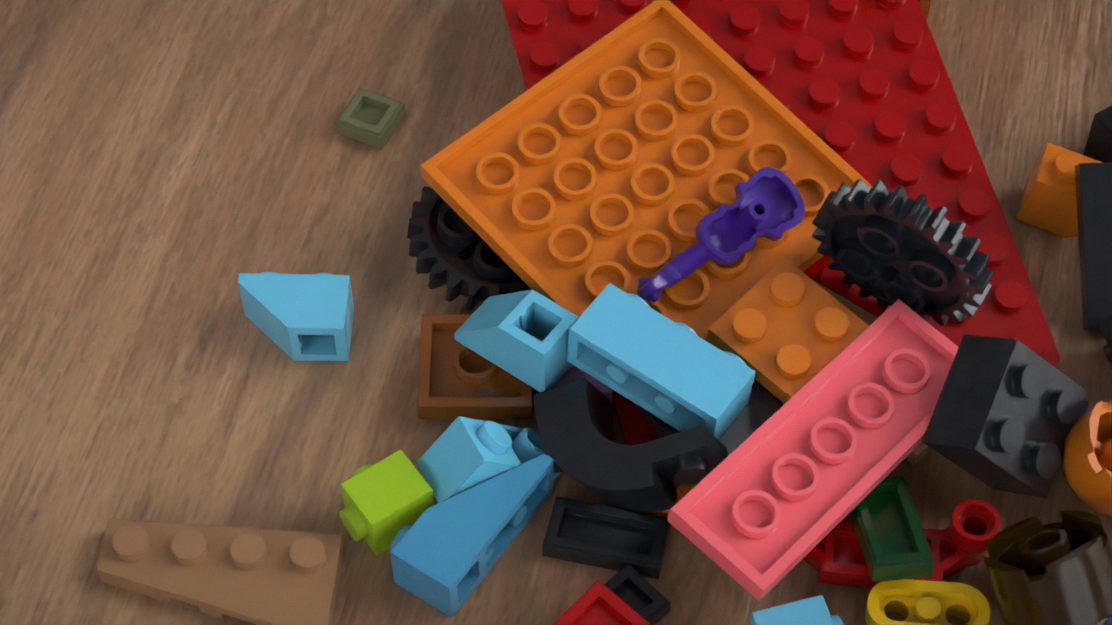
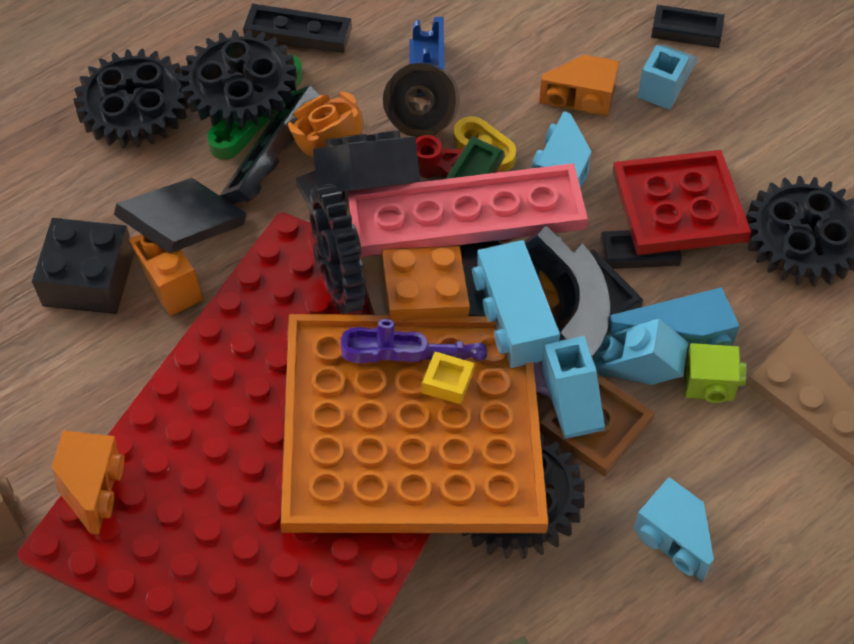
camera: 140 degrees left, 5 degrees up
none -> yellow plate [421,352,475,404]

